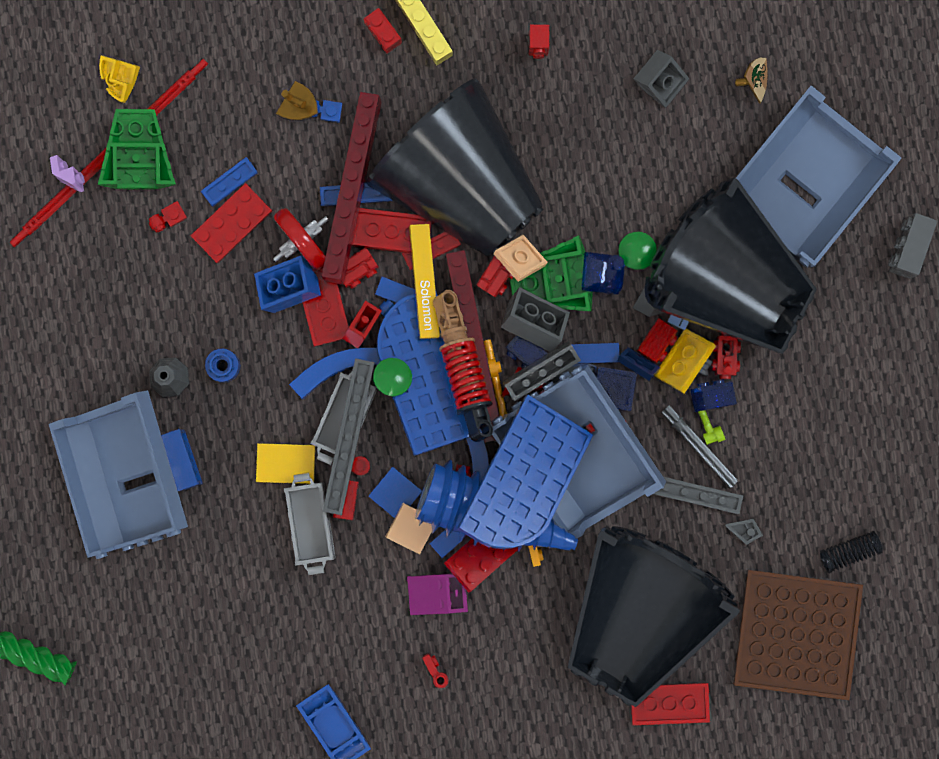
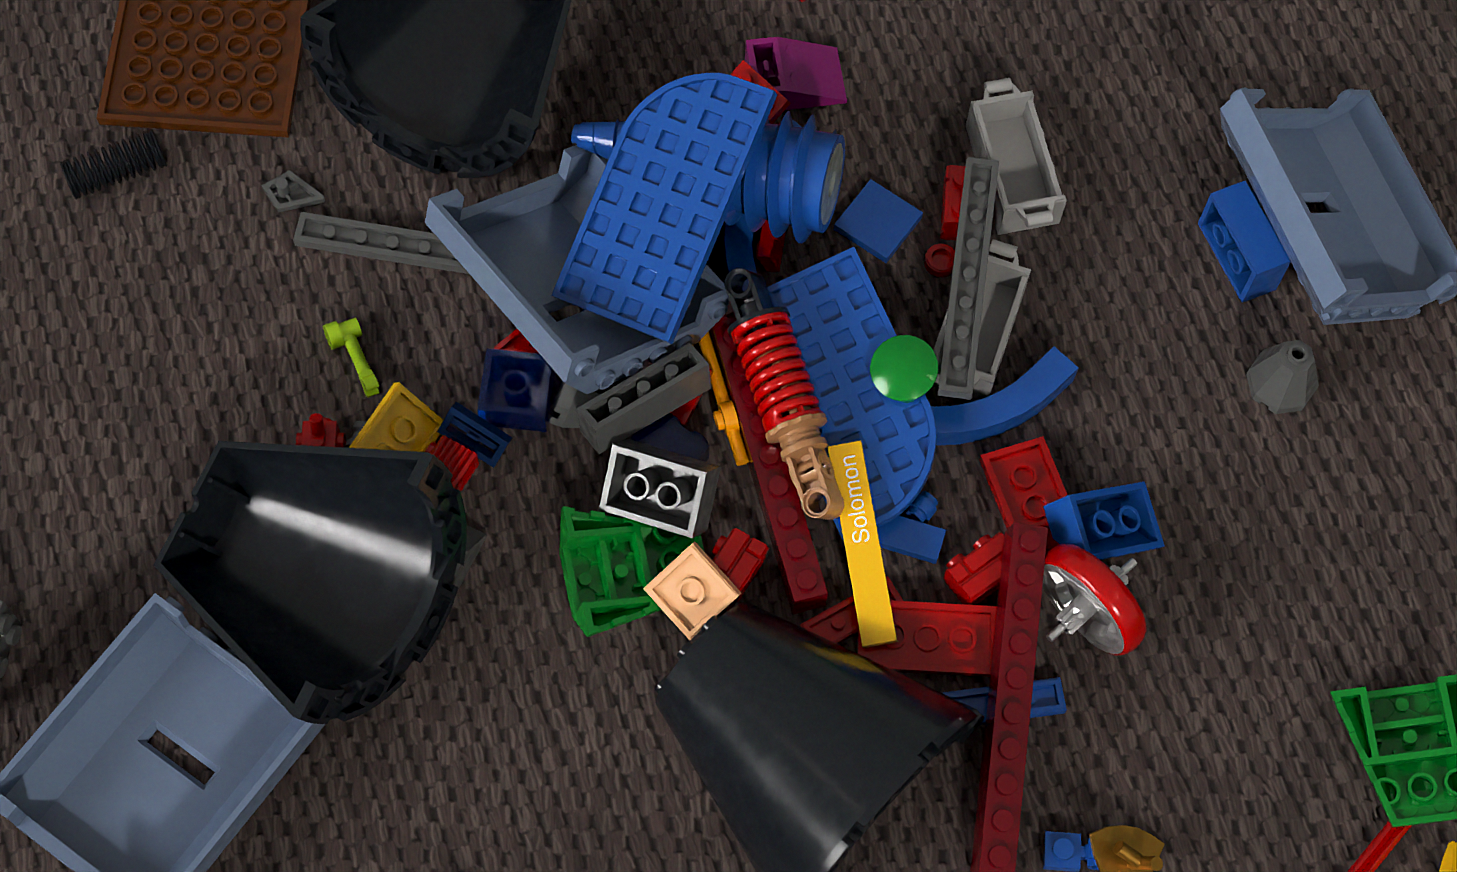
camera: 175 degrees right, 20 degrees down
red plate [148,201,187,233] -> none
red plate [191,183,272,264] -> none
blue tile [201,157,258,207] -> none
blue piece [205,349,240,383] -> none
yellow tile [256,444,315,484] -> none
red brick [342,301,382,348] -> none
light nougat tile [385,503,432,554] -> none
blue tile [571,343,619,364] -> none
clear blue slope [582,252,625,295] -> none
green dish [619,232,657,270] -> none
dark grey axle [661,405,738,488] -> none
clear blue brick [690,379,737,412] -> none

